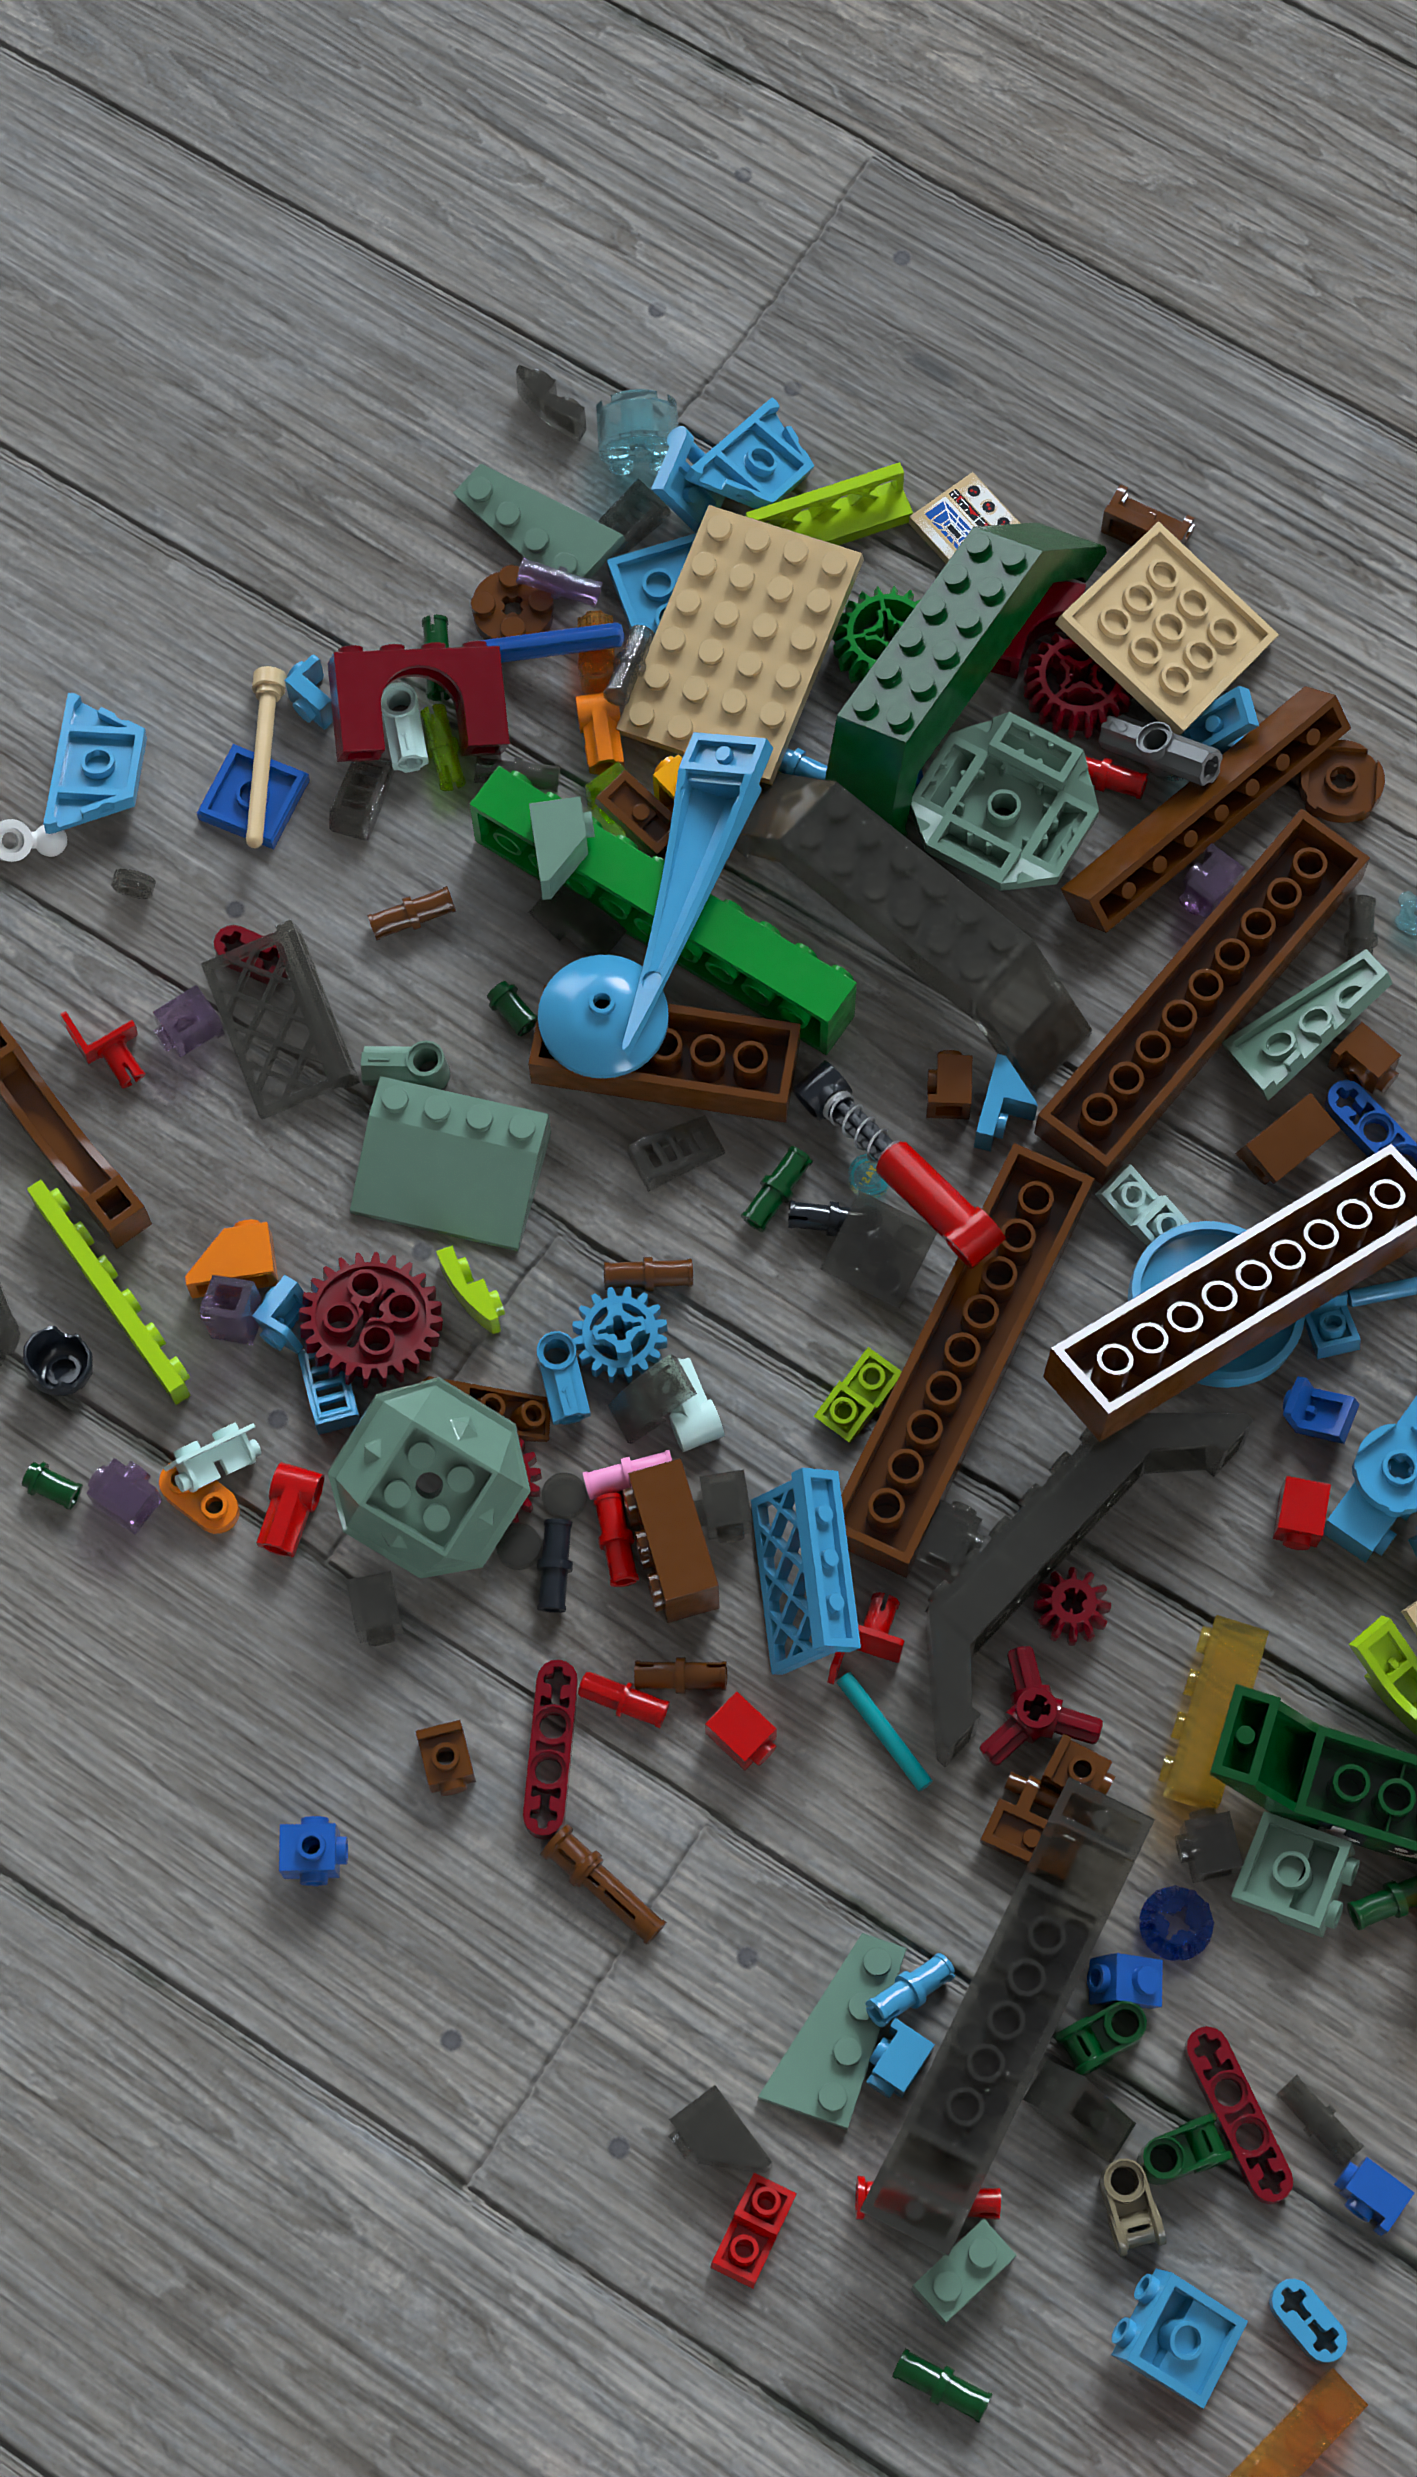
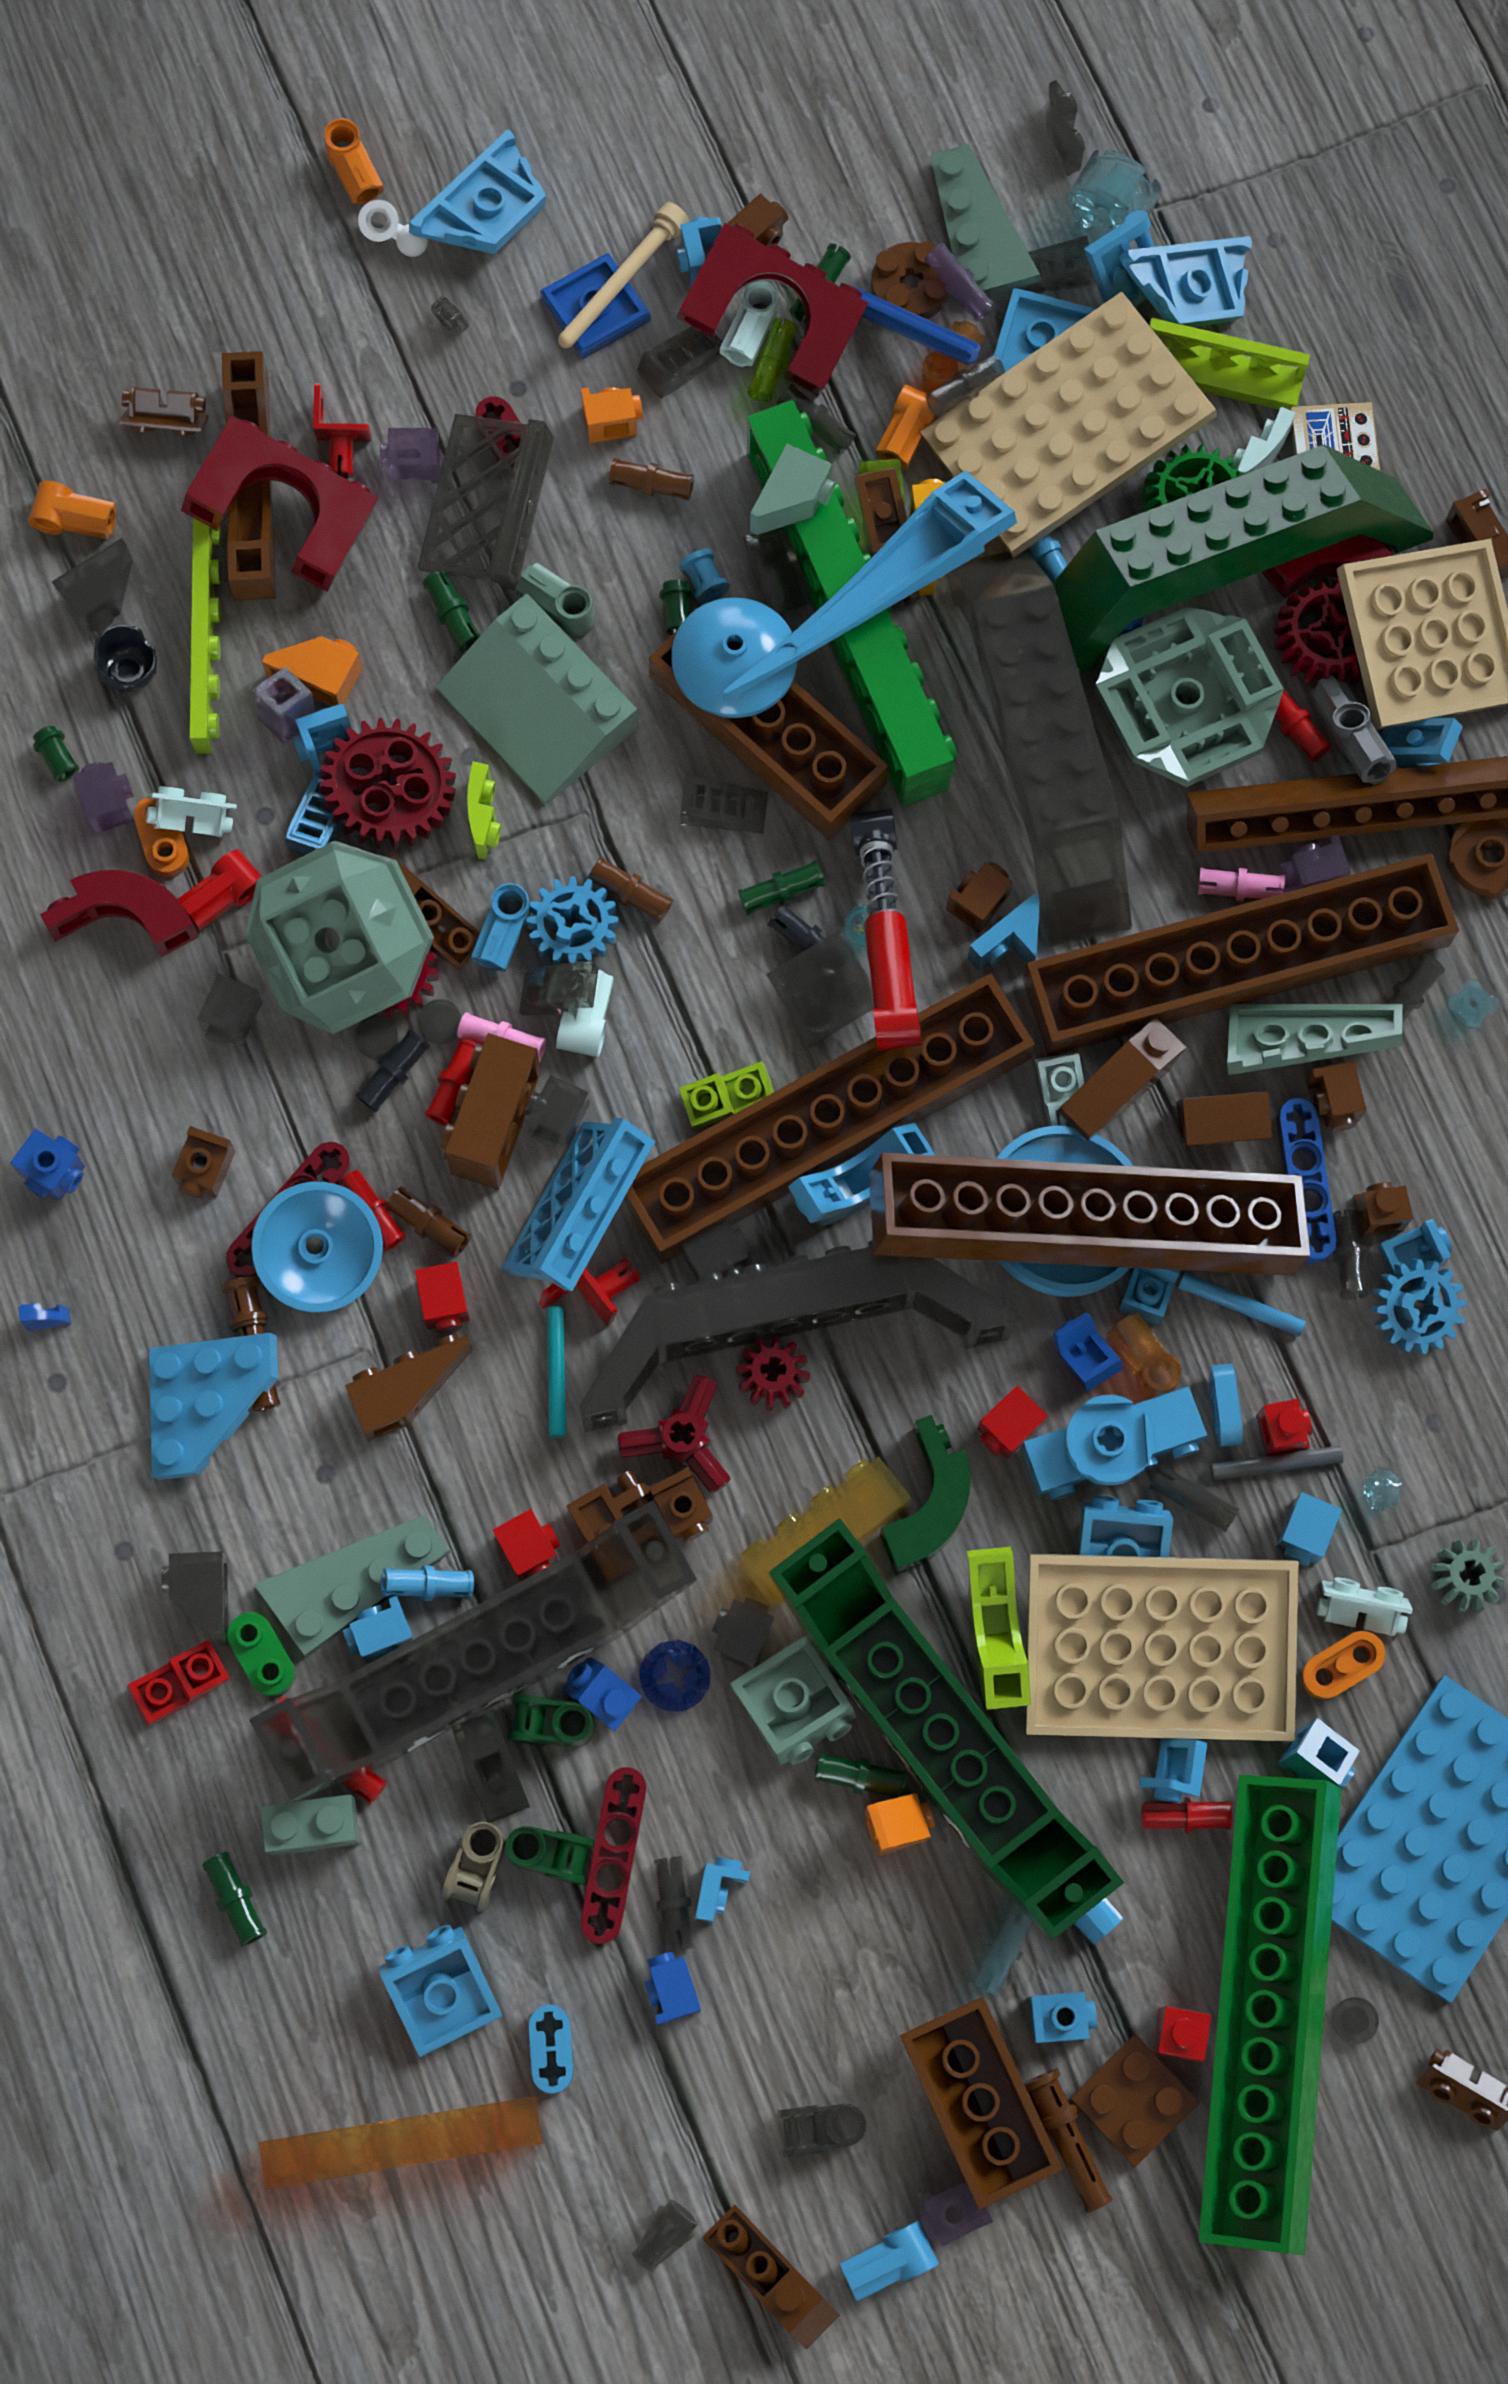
camera: 30 degrees right, 5 degrees up
none -> blue tile [18,1303,71,1331]
none -> dark red arch [40,870,199,957]
none -> dark azure plate [149,1333,278,1480]
none -> dark red arch [181,415,378,592]
none -> green plate [227,1612,296,1697]
none -> dark azure dish [251,1181,383,1312]
none -> reddish brown slope [345,1334,473,1441]
none -> dark green pin [422,570,481,653]
none -> red brick [492,1509,561,1583]
none -> orange brick [581,387,643,444]
none -> dark azure bush [679,548,730,604]
none -> dark azure bracket [695,1857,750,1923]
none -> reddish brown brick [727,193,788,247]
none -> dark azure arch [788,1123,935,1226]
none -> dark green arch [880,1415,970,1575]
none -> reddish brown slope [1058,1018,1186,1141]
none -> clear orange piece [1106,1312,1182,1399]
none -> bright pink pin [1198,868,1285,902]
none -> light aqua slope [1231,407,1296,476]

